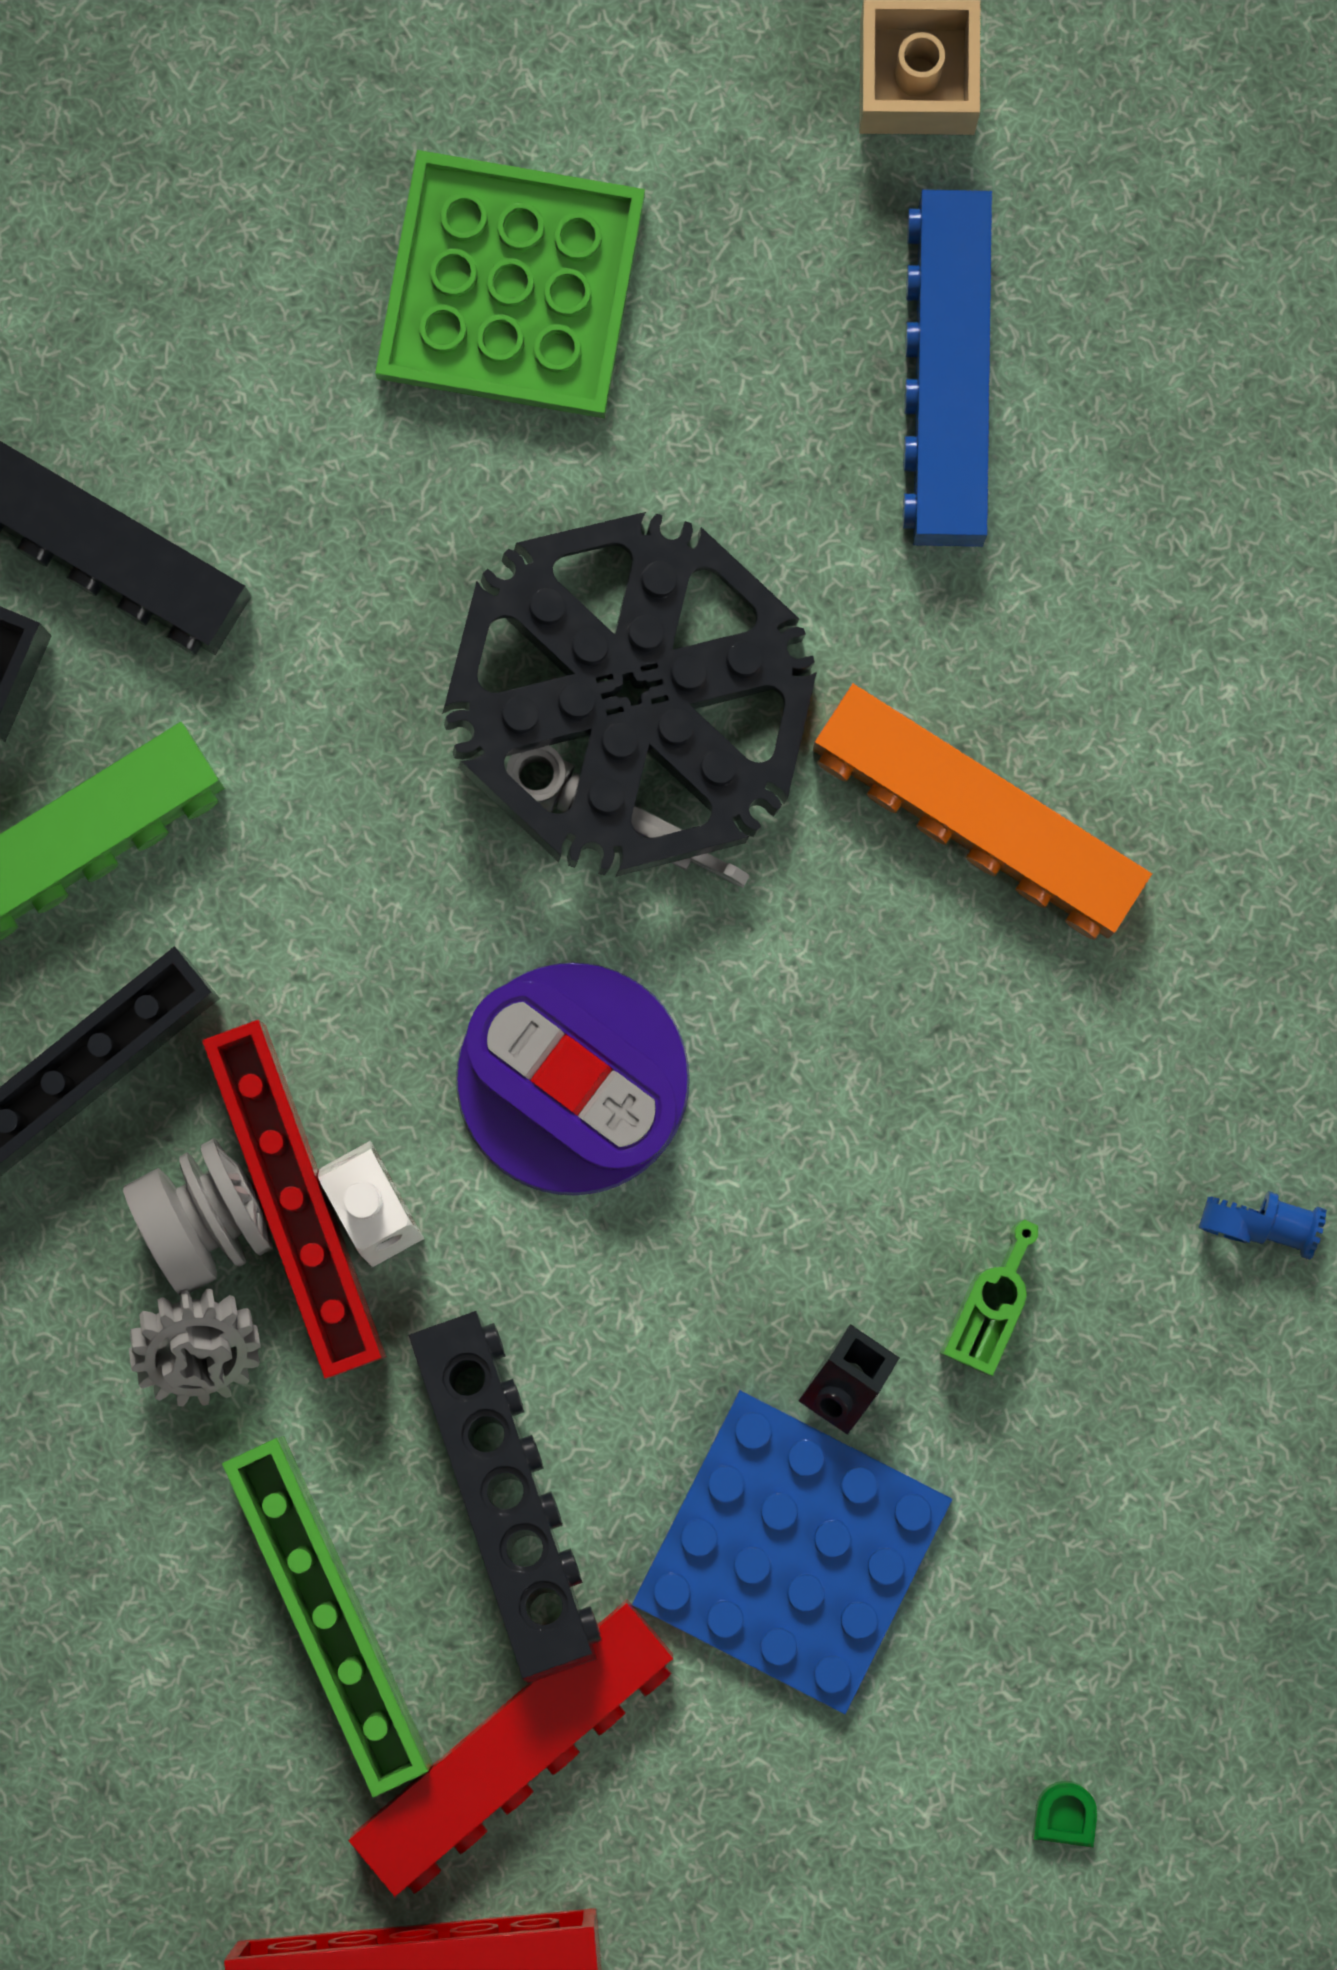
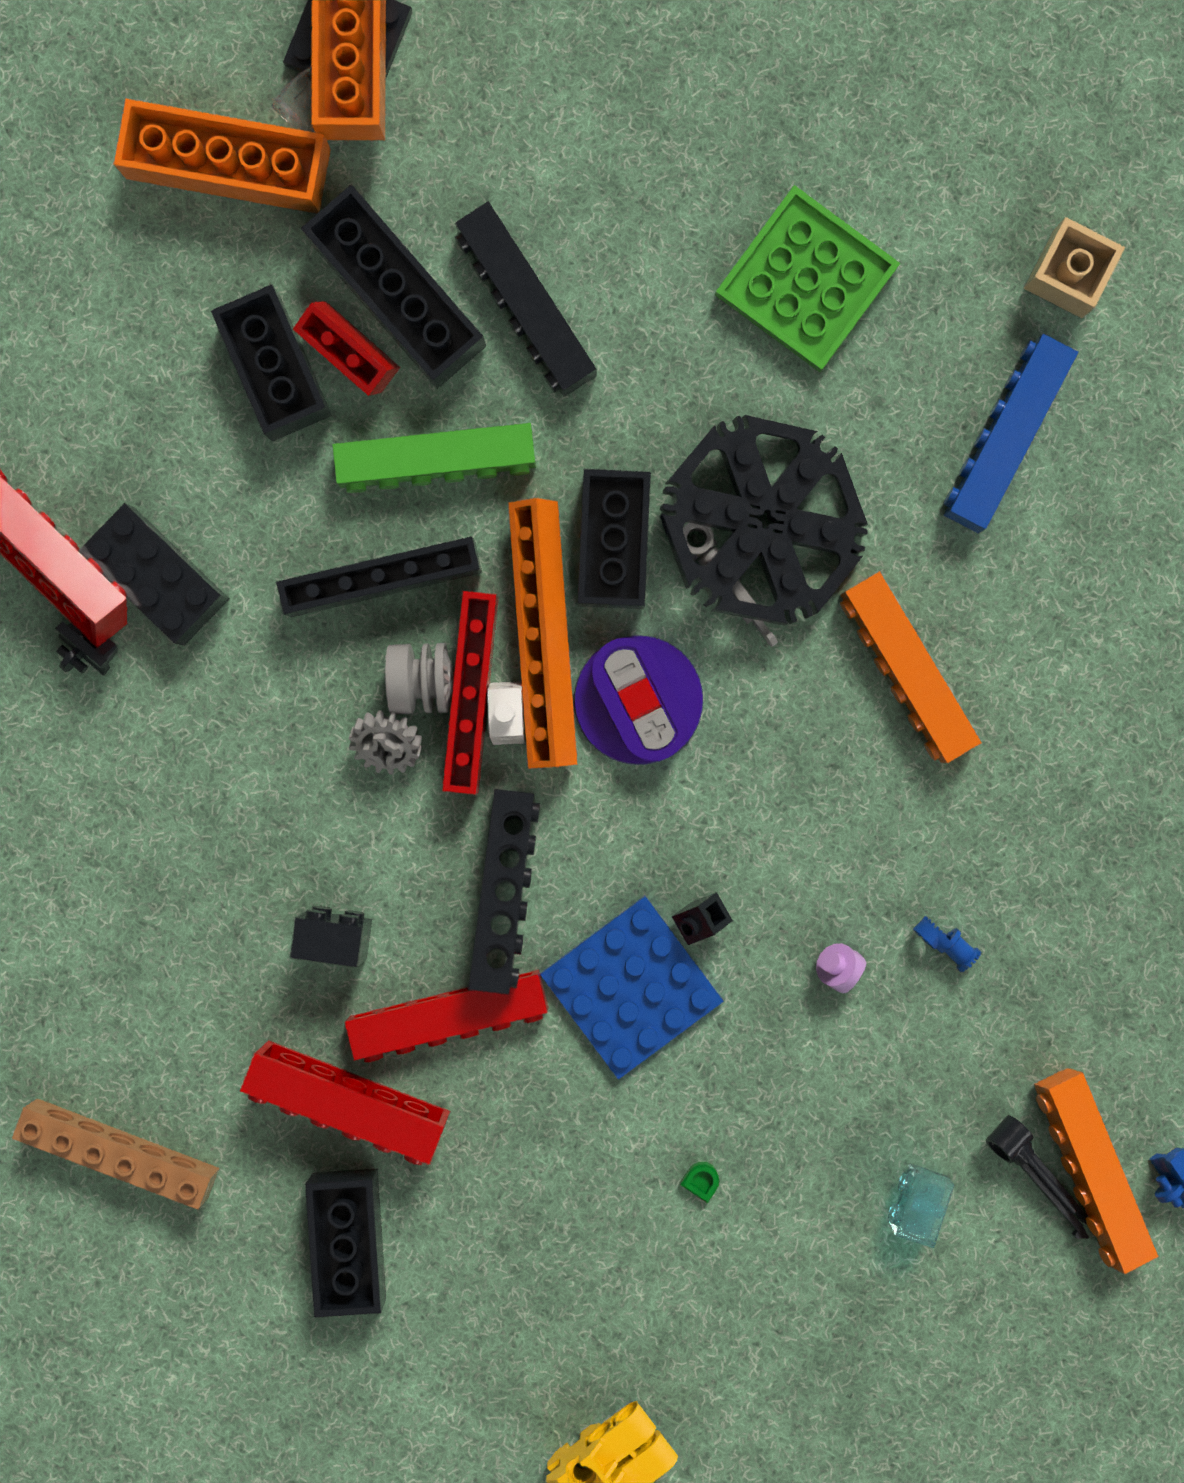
camera: 25 degrees right, 5 degrees up
bright green brick [222,1436,433,1797] -> none
bright green piece [940,1219,1038,1376] -> none
none -> black brick [290,906,372,967]
none -> orange brick [508,498,578,769]
none -> black brick [578,469,651,609]
none -> lavender piece [816,943,866,993]

